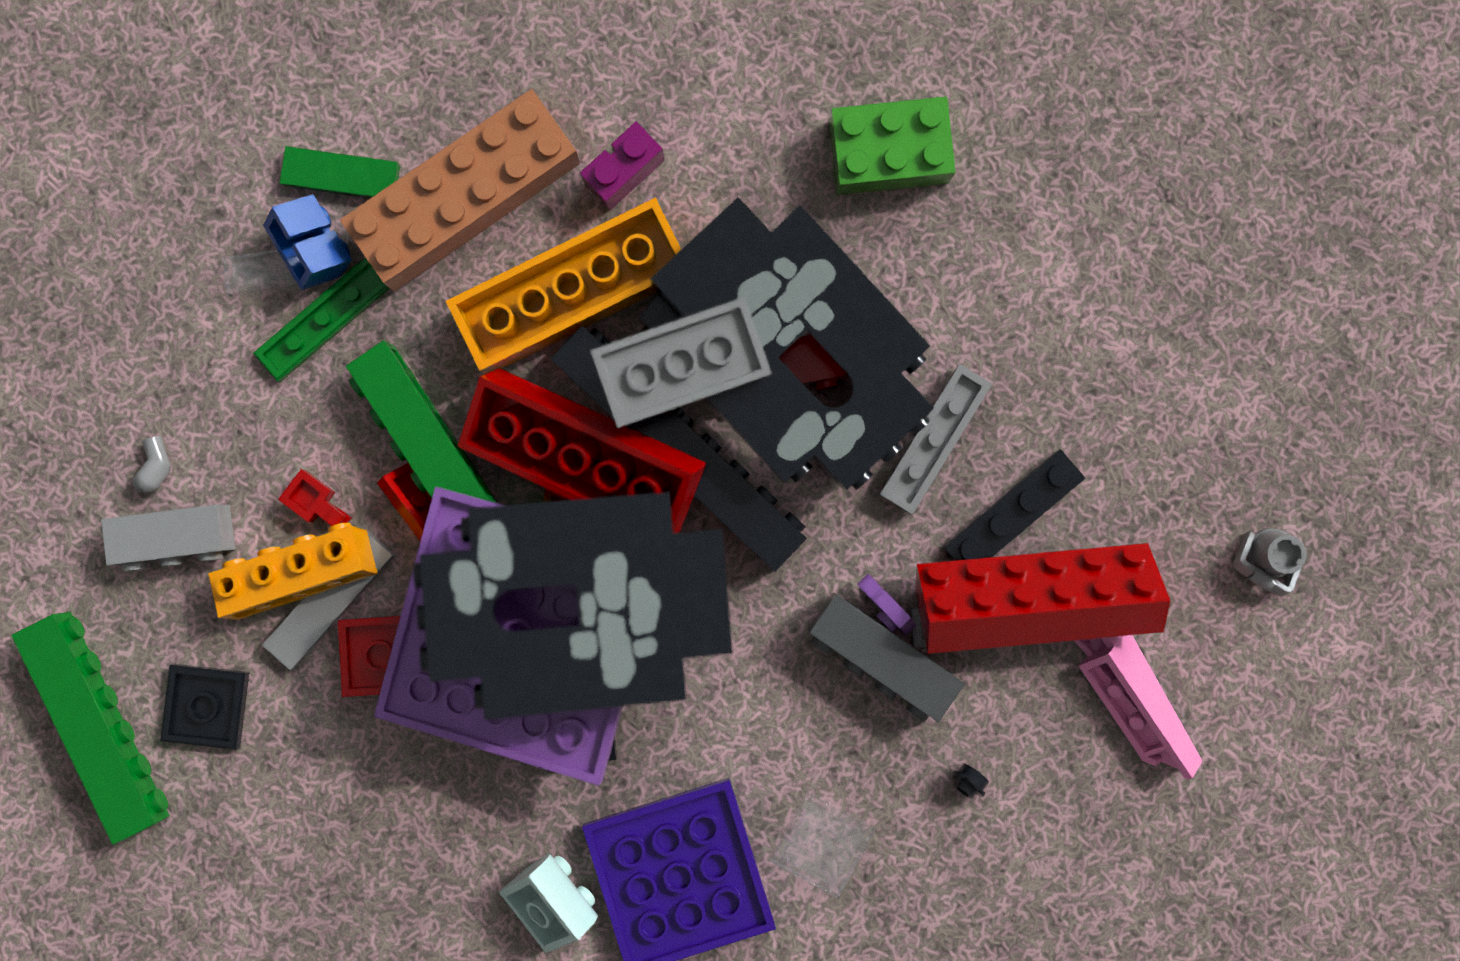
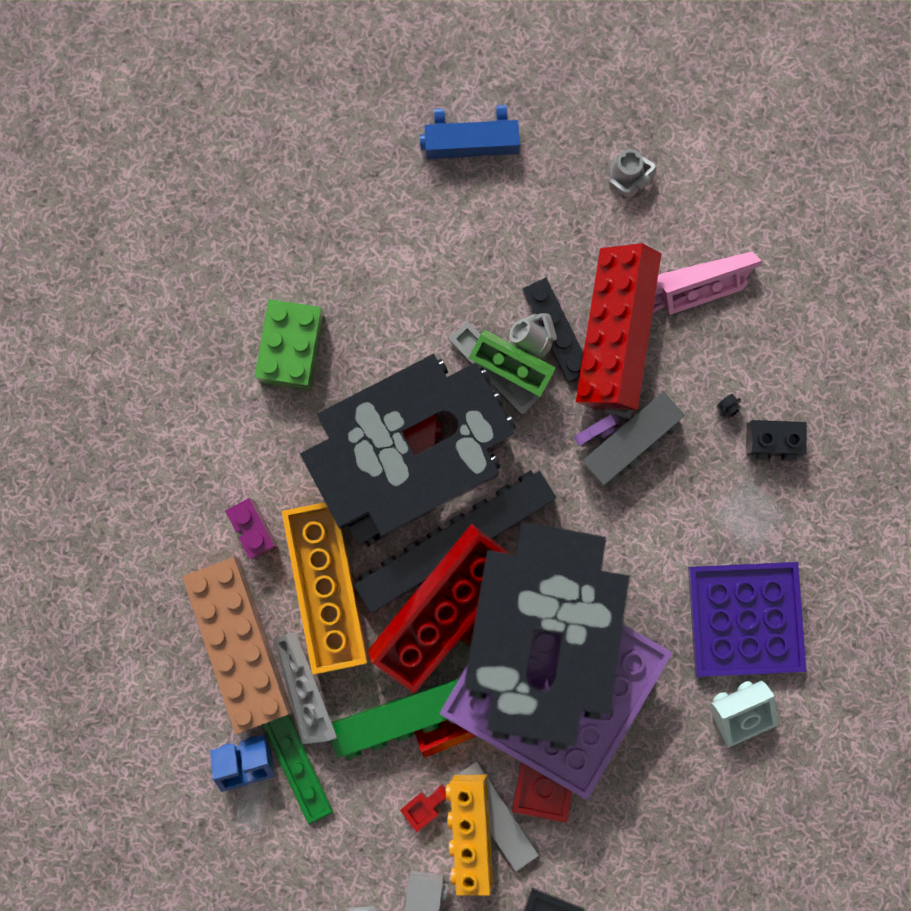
camera: 80 degrees left, 5 degrees down
green tile [280,146,401,199] -> none
light grey plate [590,297,772,428] -> none
none -> light grey wing [274,632,337,744]
none -> blue brick [420,105,520,159]
none -> bright green brick [468,330,555,397]
none -> light grey piece [509,313,557,359]
none -> black brick [746,420,807,461]

